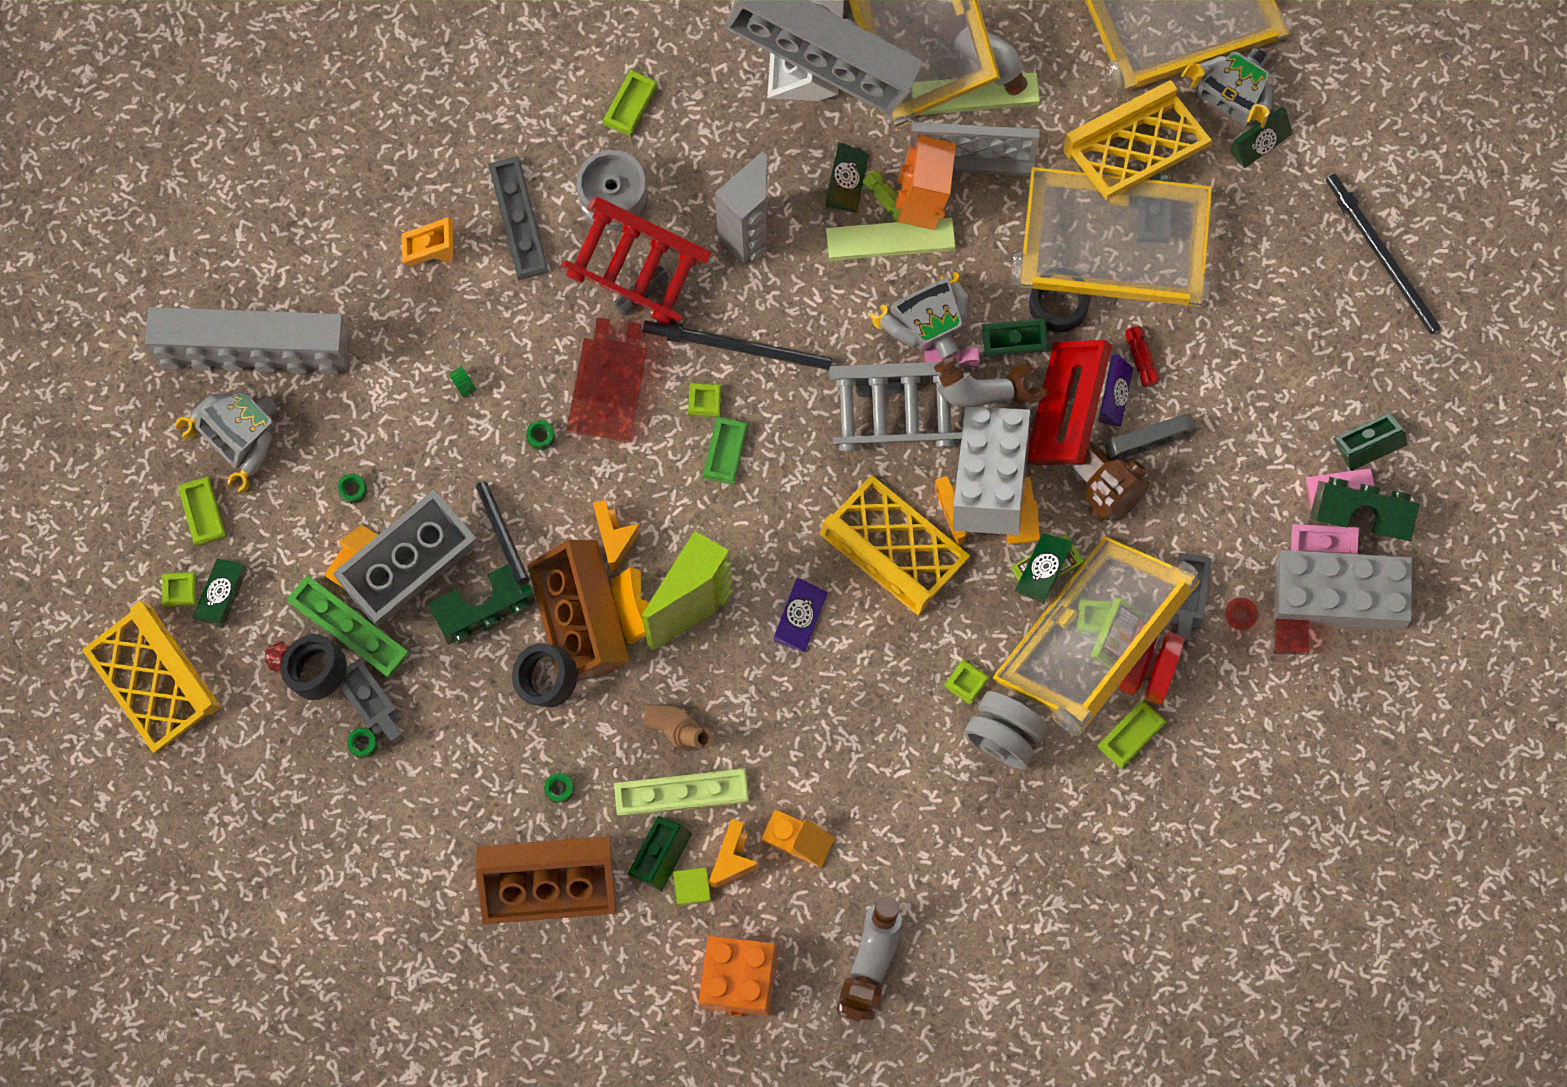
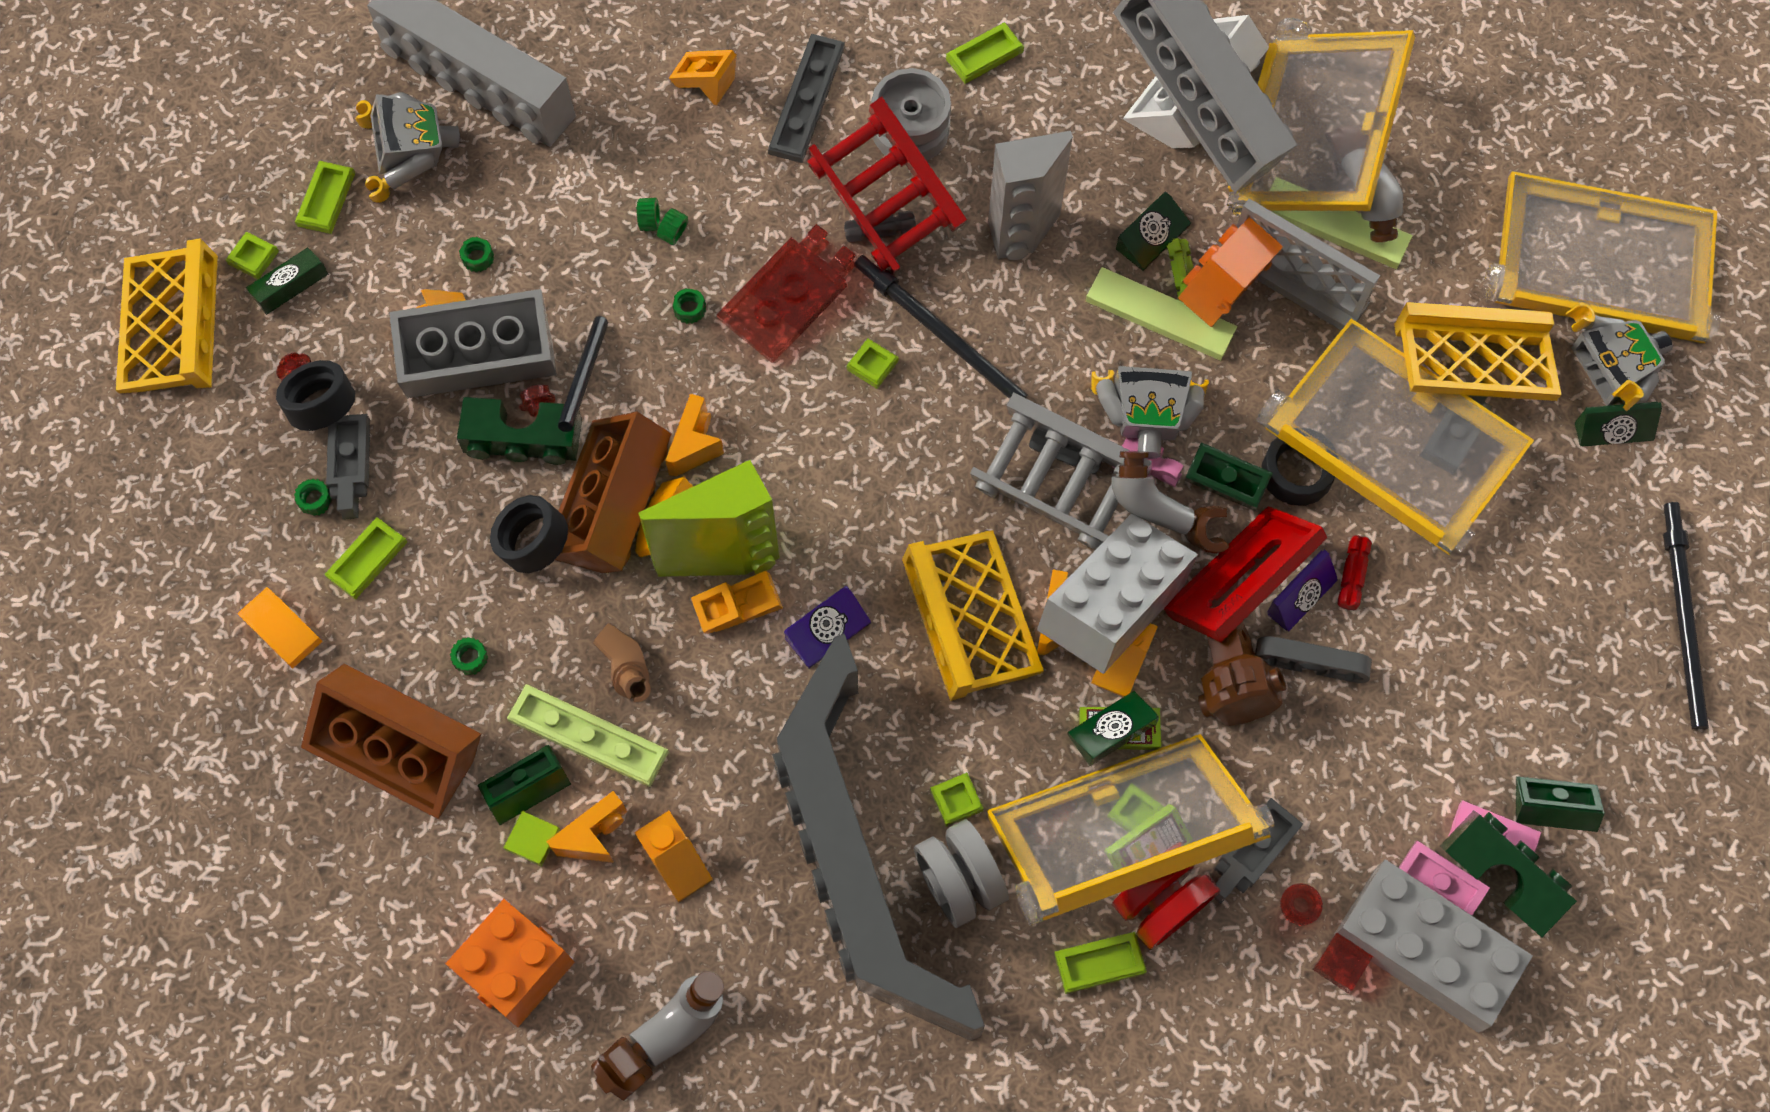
camera: 30 degrees right, 5 degrees down
bright green plate [286,575,409,679] -> none
bright green tile [703,416,748,485] -> none
none -> light orange slope [237,587,323,669]
none -> lime tile [324,517,408,600]
none -> clear red plate [519,384,556,417]
none -> green axle [657,208,688,245]
none -> light orange slope [691,570,783,634]
none -> dark grey slope [772,634,985,1041]

